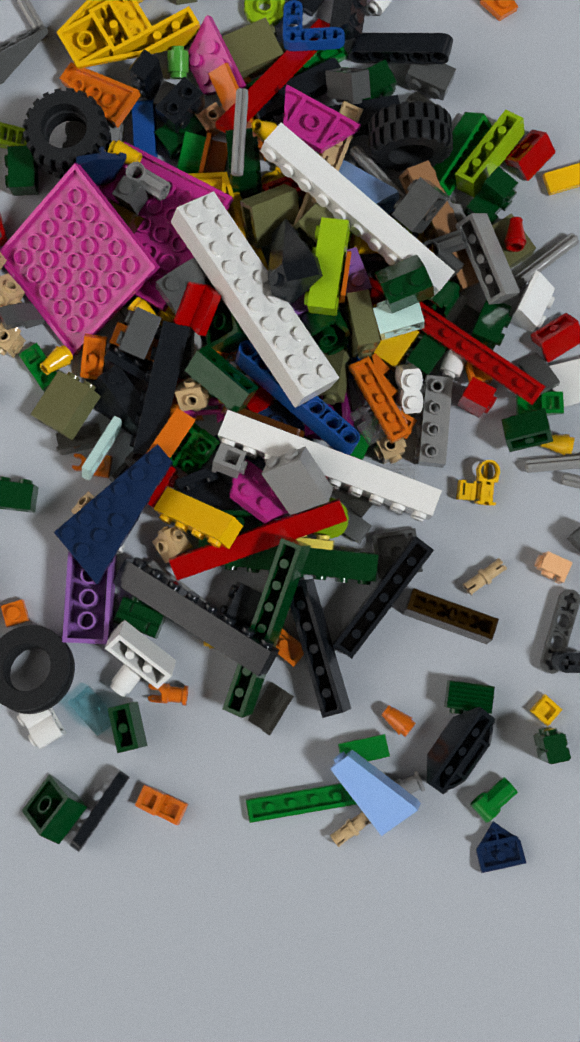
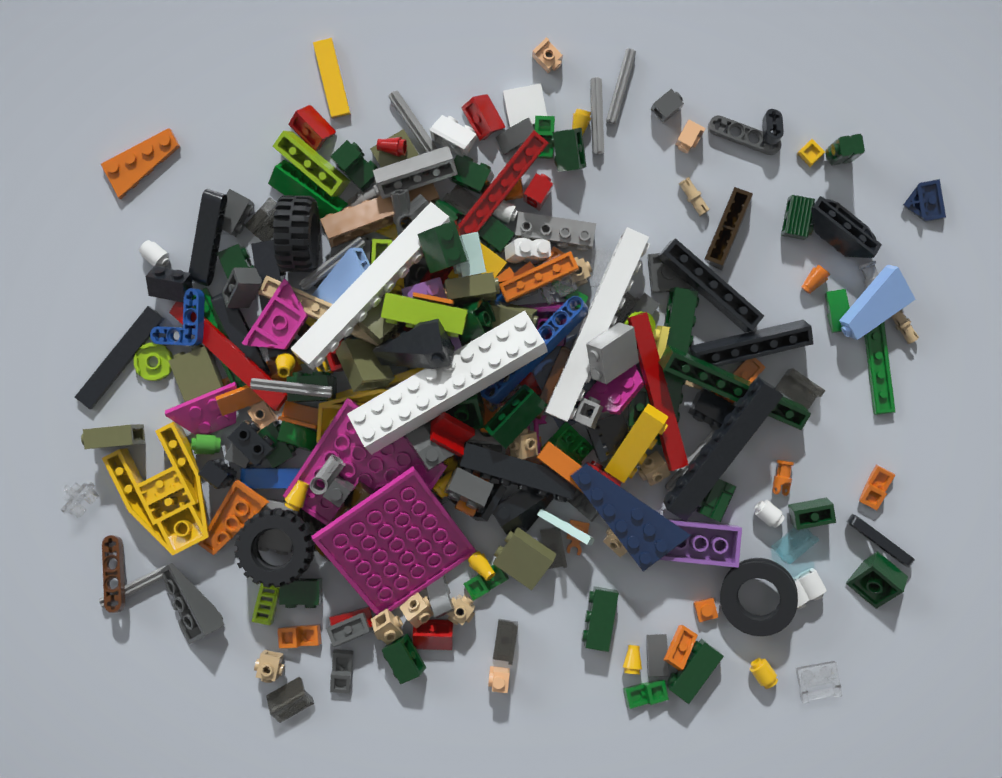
camera: 85 degrees left, 5 degrees up
dark blue slope [76,146,127,186] -> none
orange plate [80,333,107,380] -> none
white brick [105,620,176,689] -> none
dark grey brick [392,177,450,234] -> none
yellow piece [456,460,500,506] -> none
green piece [470,777,518,823] -> none

